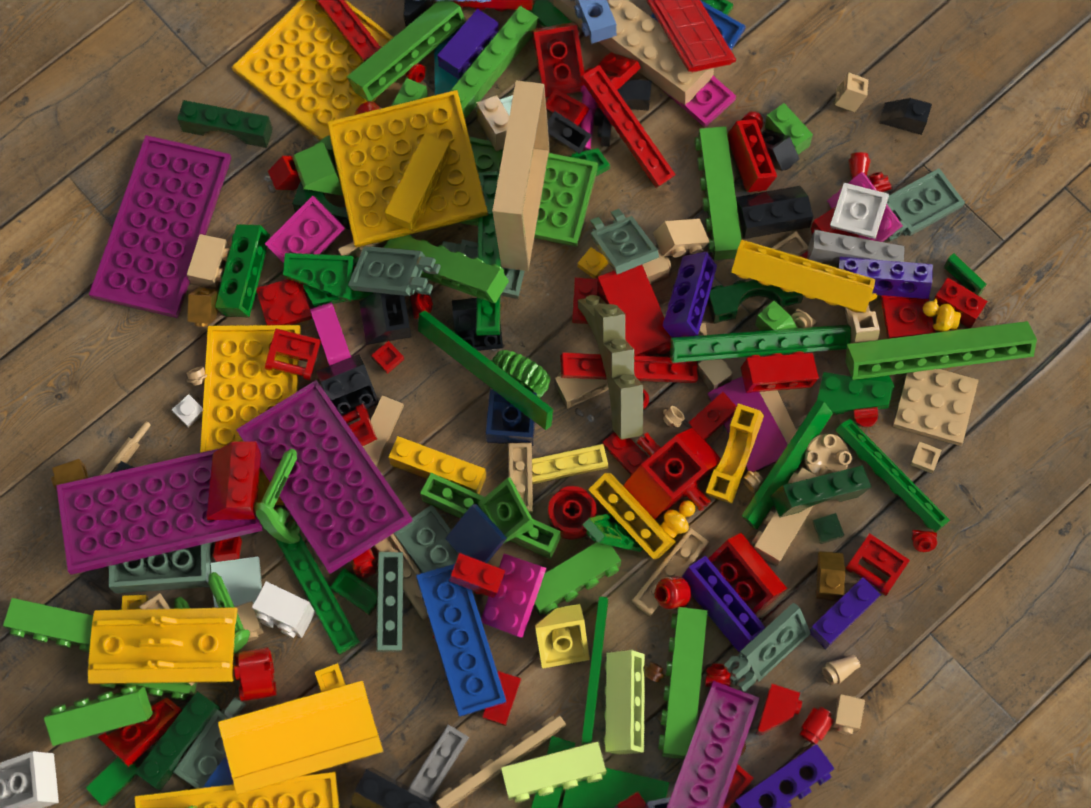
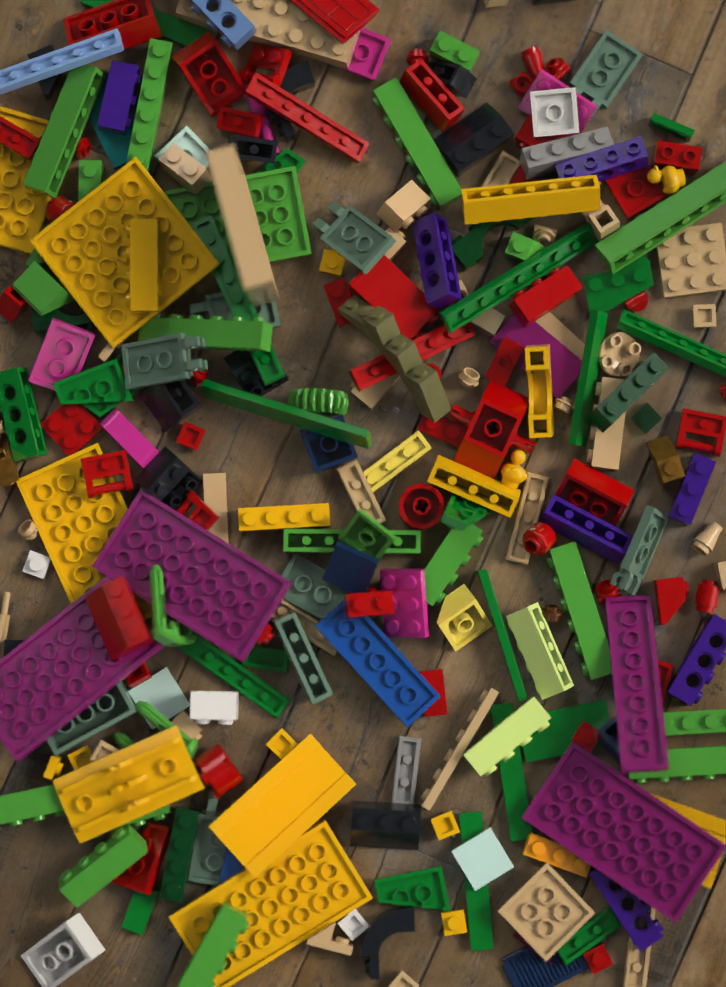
camera: 30 degrees left, 15 degrees up
none -> yellow plate [43,754,64,780]
none -> red plate [509,71,533,98]

